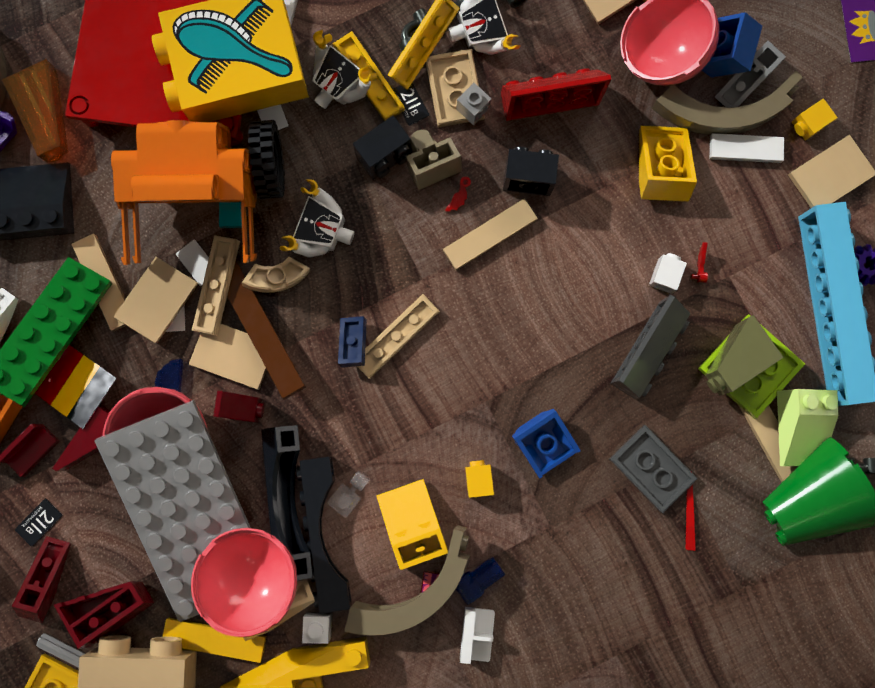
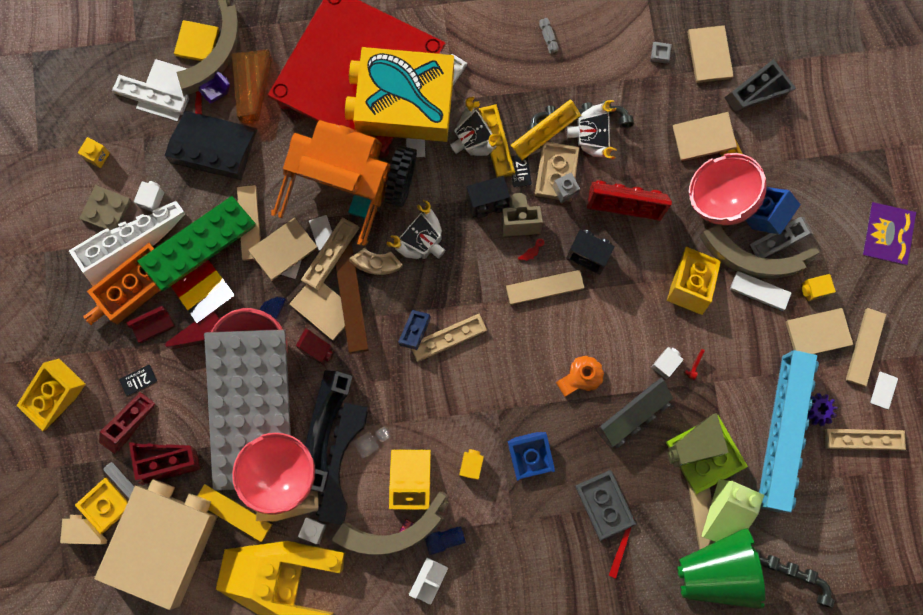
camera: 20 degrees right, 5 degrees down
none -> orange animal [556,356,604,397]

